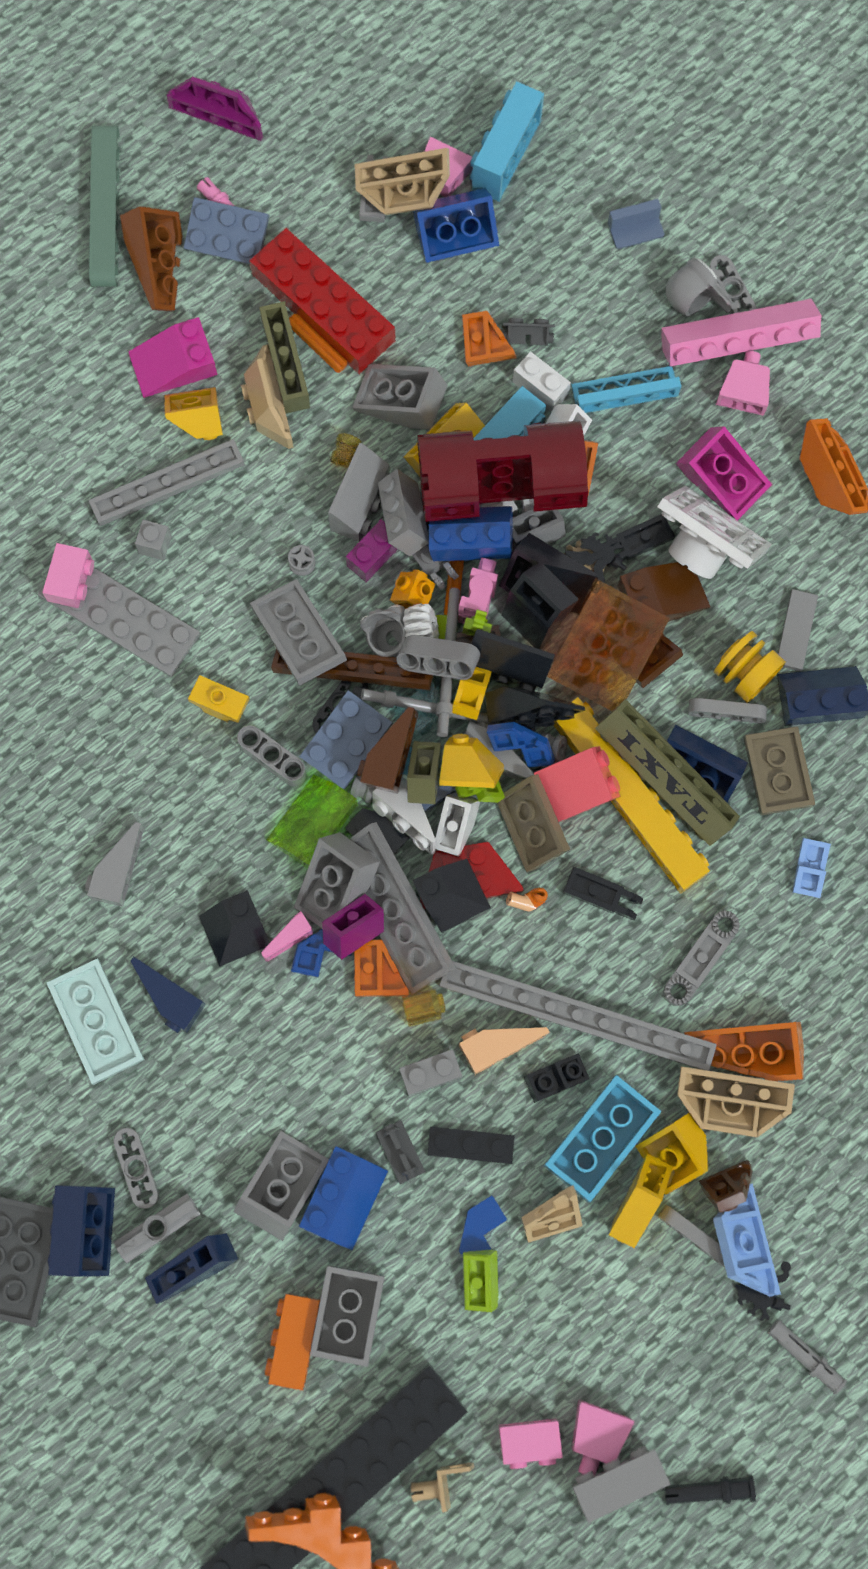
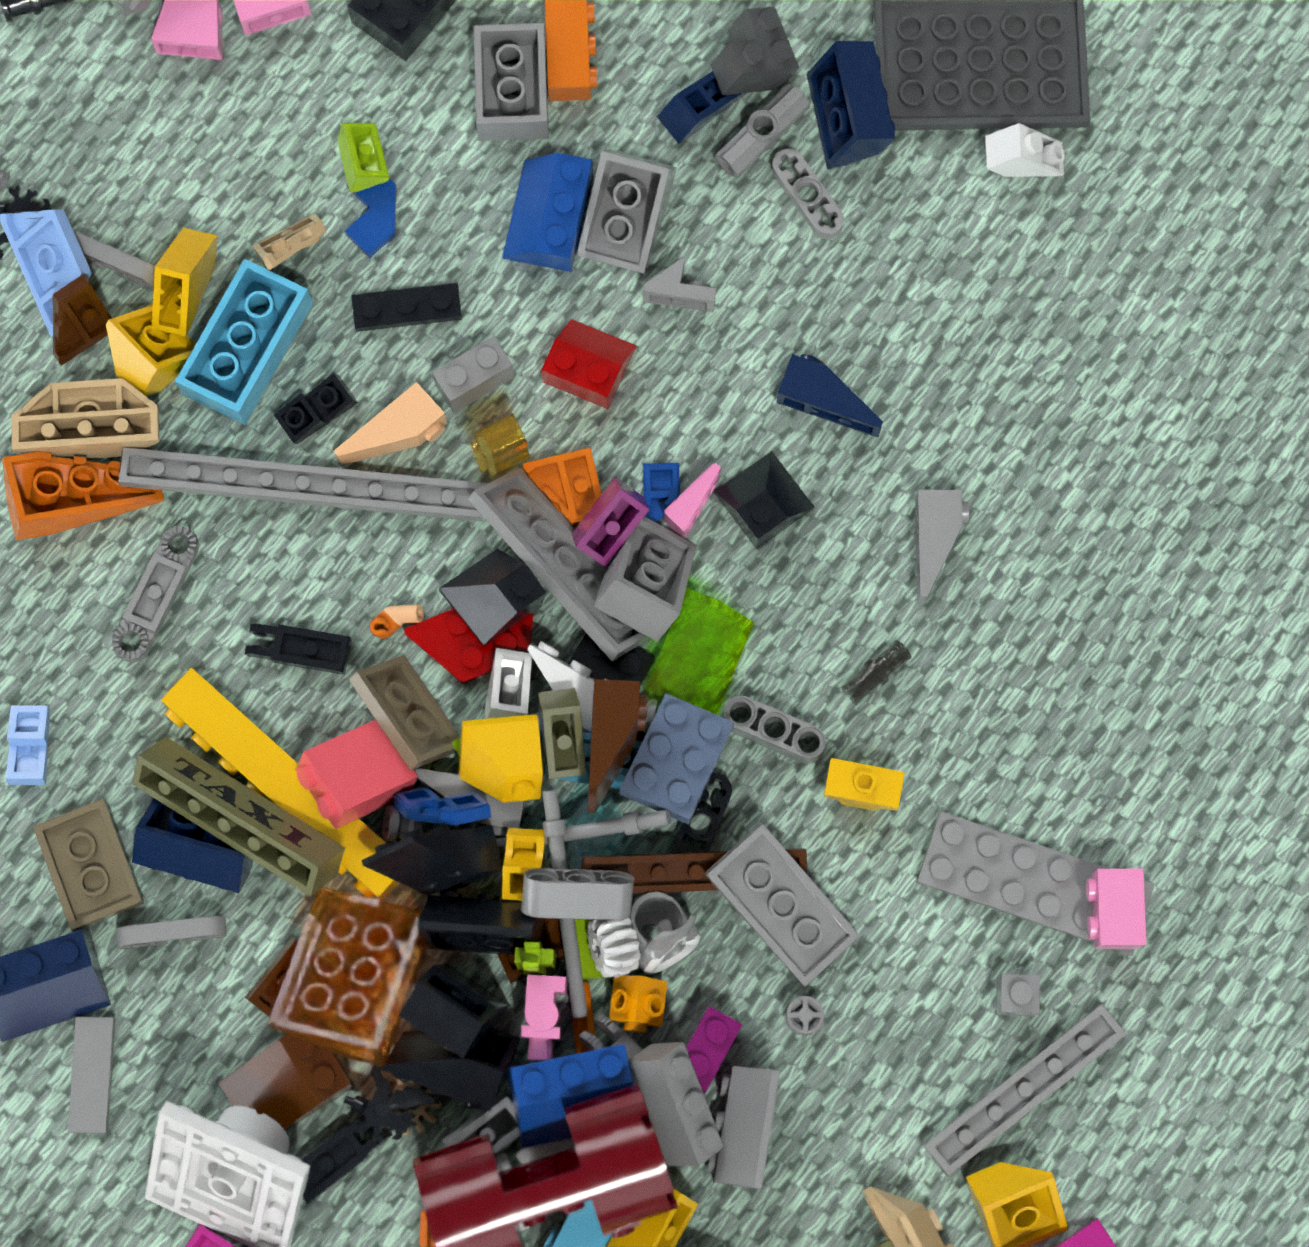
camera: 170 degrees right, 0 degrees up
light aqua plate [47,958,145,1085] -> none
clear yellow wheel [330,433,362,468] -> none
dark grey hinge [376,1120,425,1184] -> none
yellow wheel [714,631,786,703] -> none
none -> red slope [541,319,637,409]
none -> light grey slope [643,257,716,312]
none -> dark grey brick [710,7,800,95]
none -> clear smoke pin [841,640,912,705]

